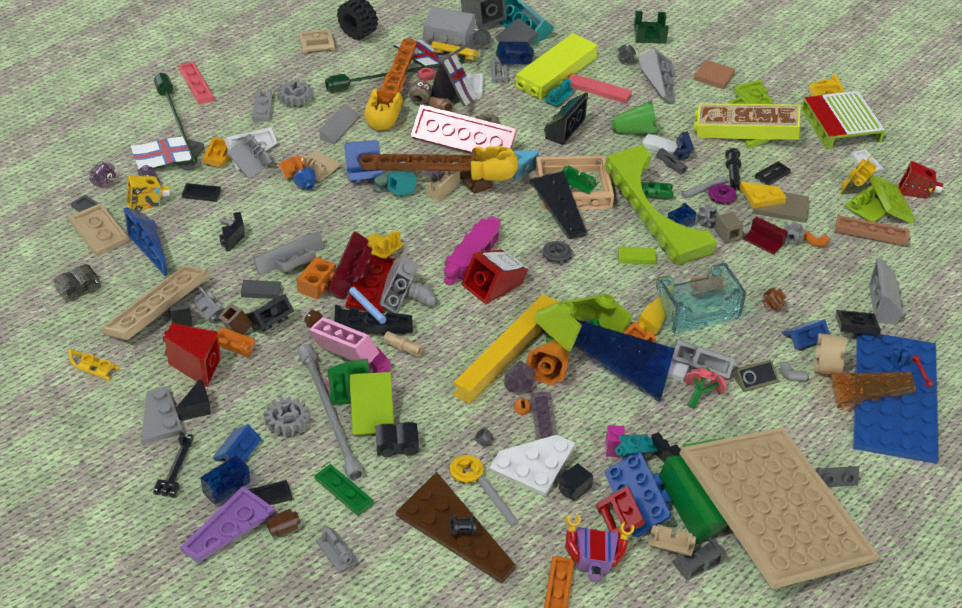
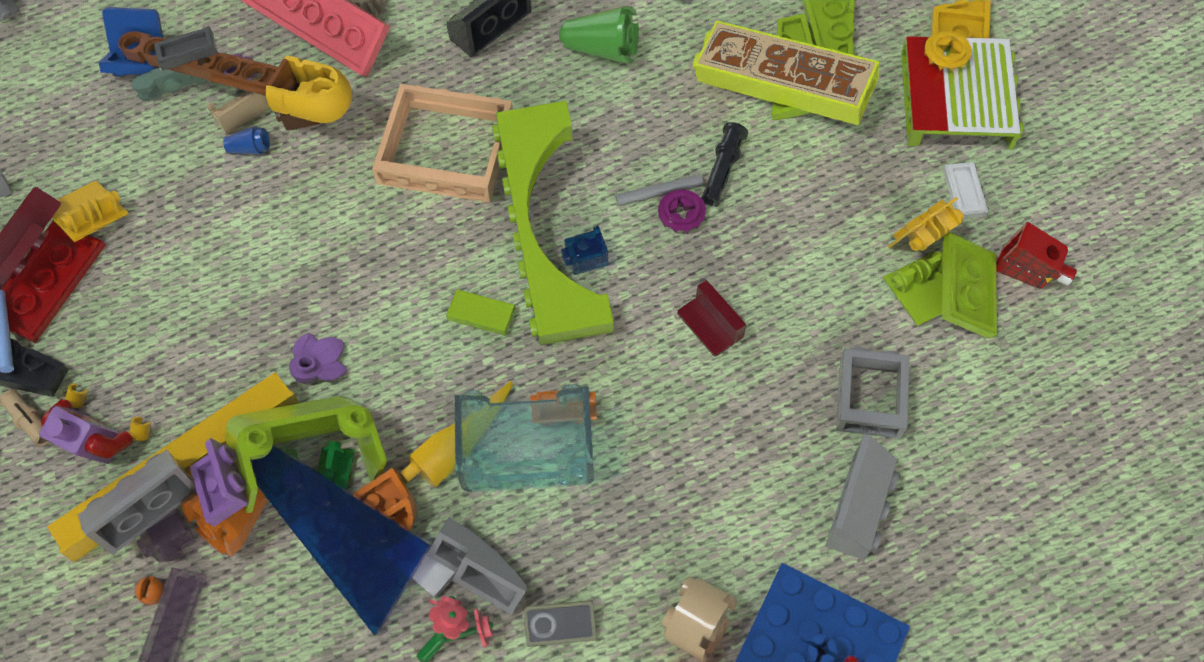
camera: 20 degrees right, 20 degrees up
orange bracket [278,154,307,179] -> none
blue cone [293,167,316,190] -> none
tan hinge [298,150,342,182] -> none
light grey slope [379,256,419,313] -> none
teal brick [387,171,417,196] -> none
light grey animal [409,283,436,306] -> none
dark pink hinge [444,216,501,285] -> none
red slope [461,249,528,305] -> none
dark grey hinge [474,427,493,446] -> none
medium azure slope [511,150,539,180] -> none
black wing [529,171,587,239] -> none
dark grey gear [543,241,572,264] -> none
green hinge [562,166,598,194] -> none
green hinge [641,182,674,199] -> none
white tile [642,133,678,155] -> none
dark grey pin [656,148,688,175] -> none
dark blue bracket [674,131,694,160] -> none
light grey gear [696,204,719,227] -> none
dark tan brick [714,212,744,243] -> none
yellow wing [739,182,787,209] -> none
dark tan tile [752,192,809,223] -> none
black tile [755,161,791,185] -> none
dark orange gear [762,287,787,311] -> none
light grey arm [779,361,808,381] -> none
blue panel [782,319,830,349] -> none
light grey gear [783,221,806,244] -> none
orange arm [804,231,830,247] -> none
nougat plate [835,215,909,246] -> none
black tile [835,310,881,335] -> none
none -> torso [39,383,151,464]
none -> light grey slope [78,450,197,555]
none -> dark grey tile [154,27,218,71]
none -> medium lavender bracket [190,438,249,526]
none -> blue cone [223,126,270,155]
none -> medium lavender plate [289,333,347,384]
none -> light grey window [836,347,910,439]
none -> yellow gear [924,31,972,72]

